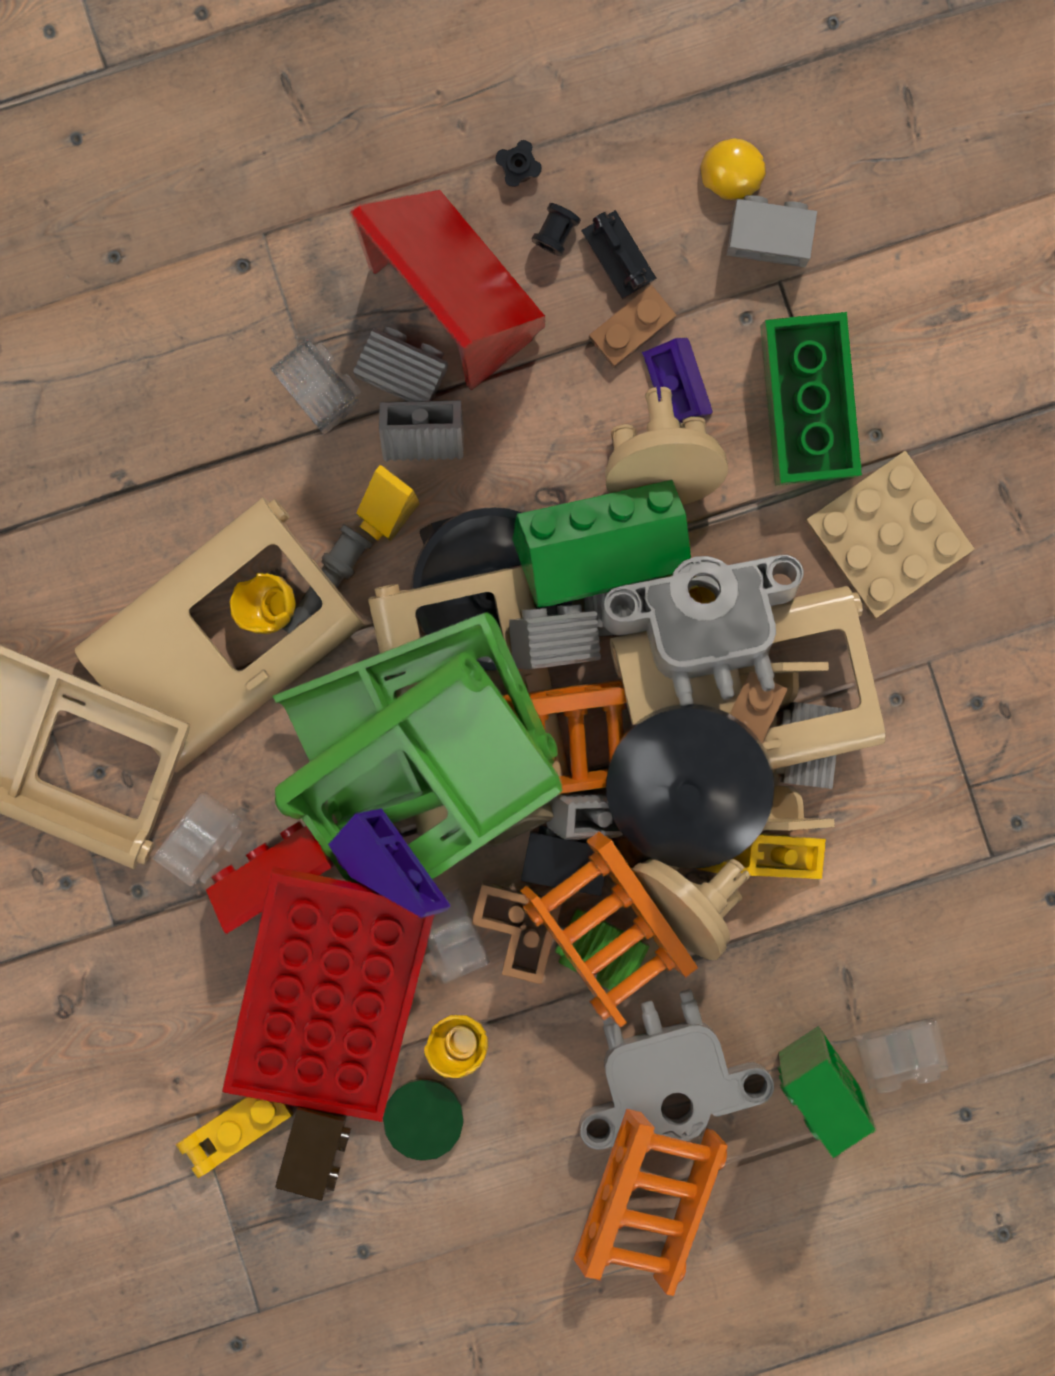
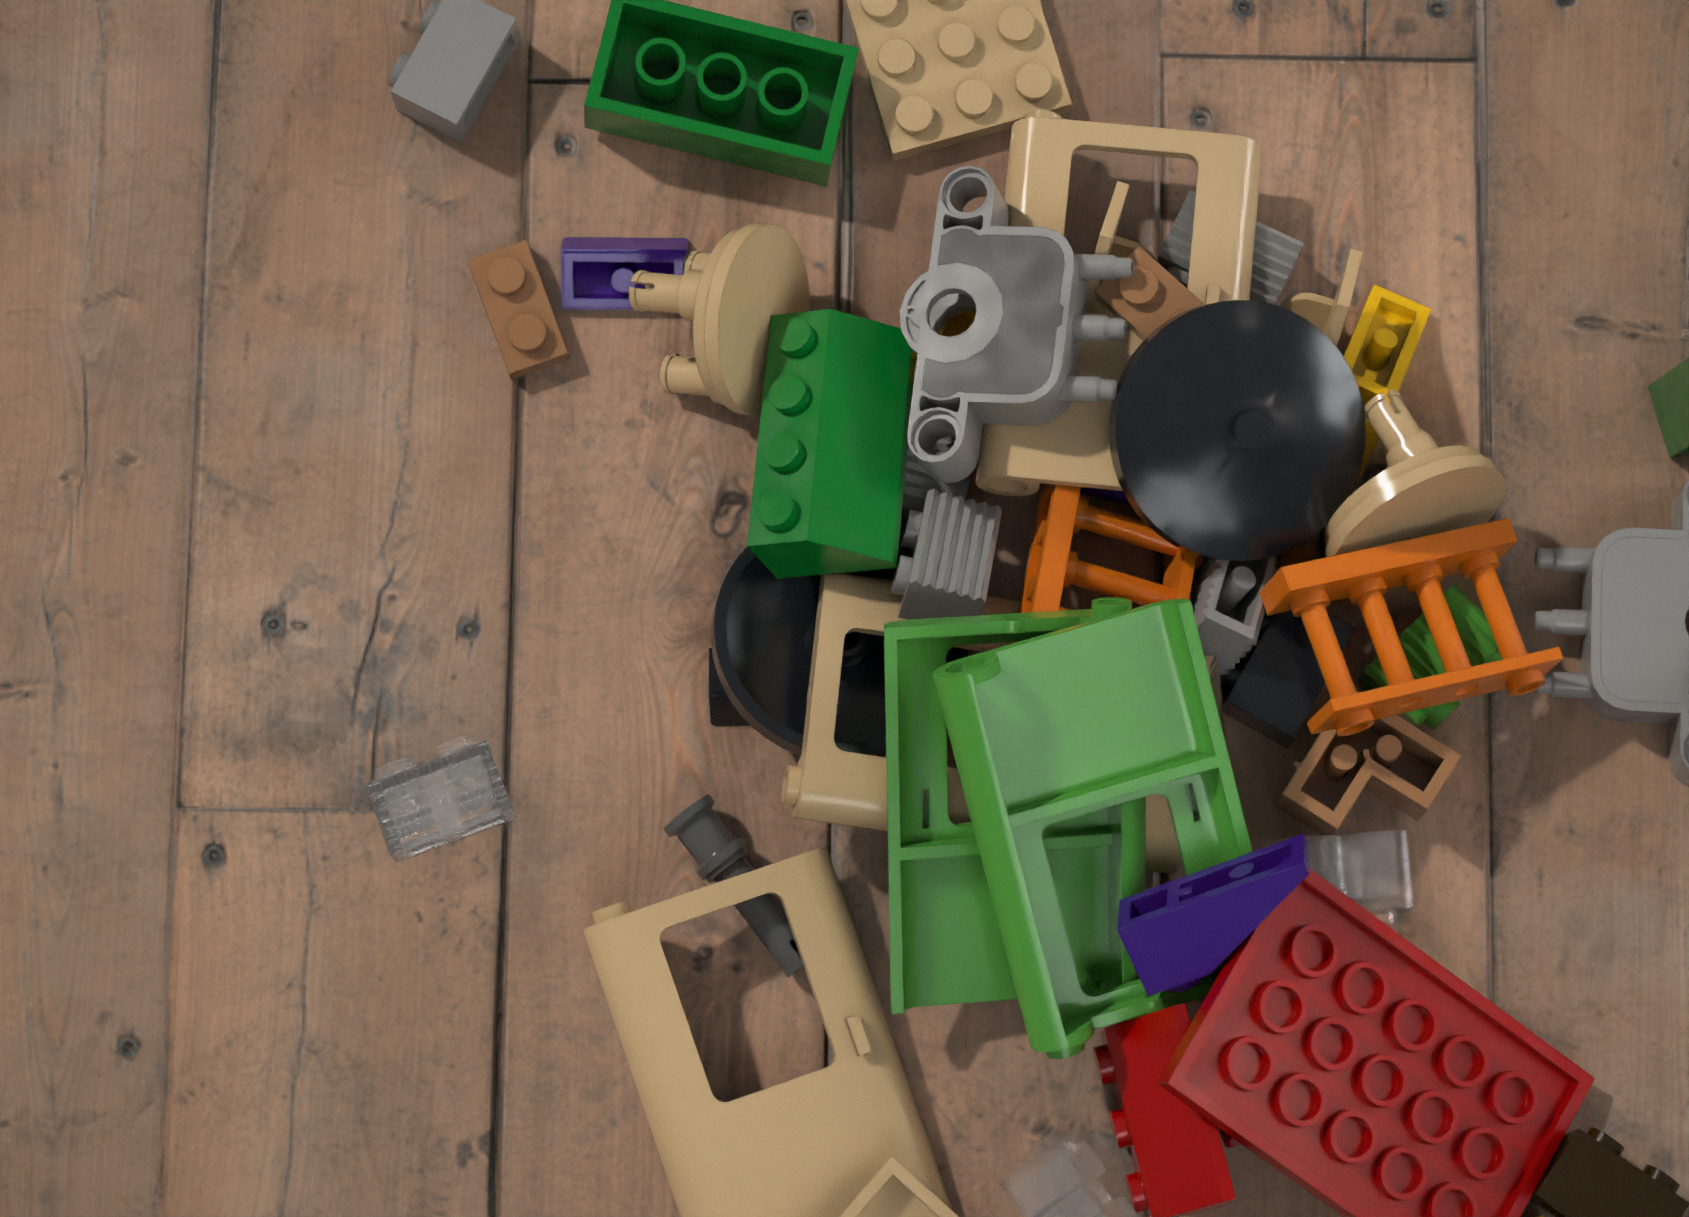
camera: 75 degrees left, 10 degrees down
yellow hair [229,573,296,634] -> none
red windscreen [350,189,545,390] -> none
light grey brick [353,327,448,402] -> none
yellow slope [356,465,420,541] -> none
light grey brick [379,400,464,462] -> none
dark green tile [383,1078,464,1161] -> none
yellow hair [424,1014,488,1078] -> none
black plate [495,140,542,187] -> none
black bush [531,203,581,256] -> none
black hinge [581,210,657,299] -> none
yellow hair [700,138,766,200] -> none

